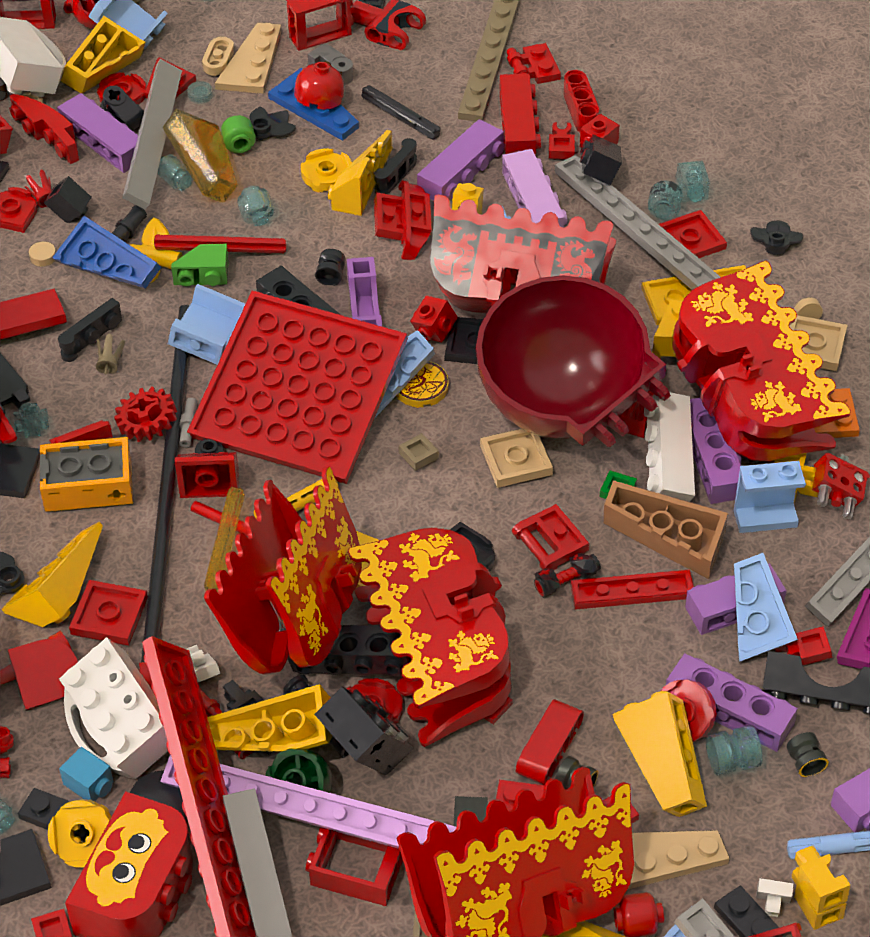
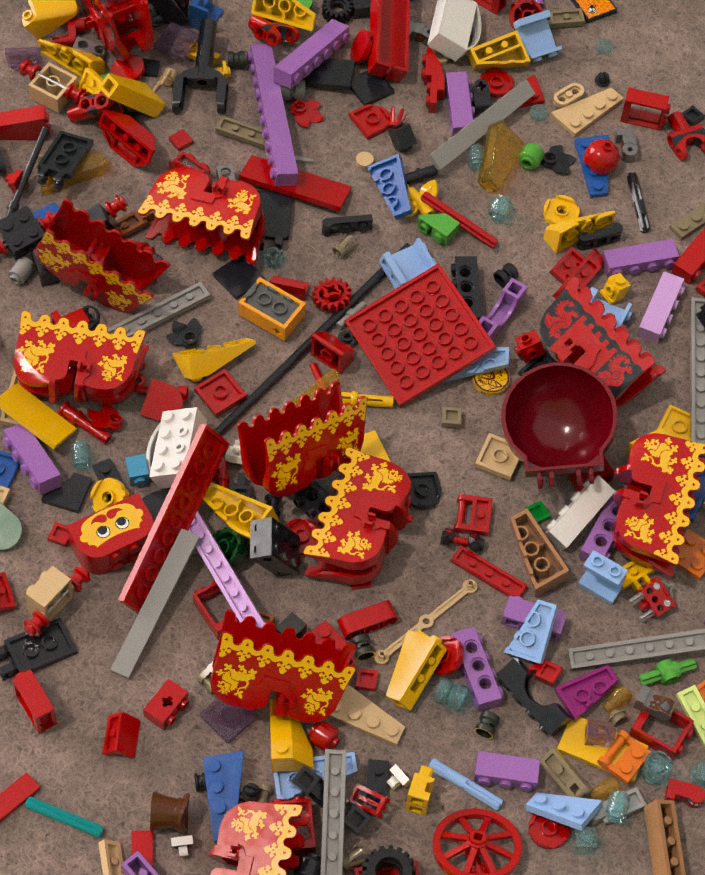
camera: 35 degrees right, 10 degrees up
none -> tan piece [374,579,477,666]
none -> black piece [595,72,610,87]

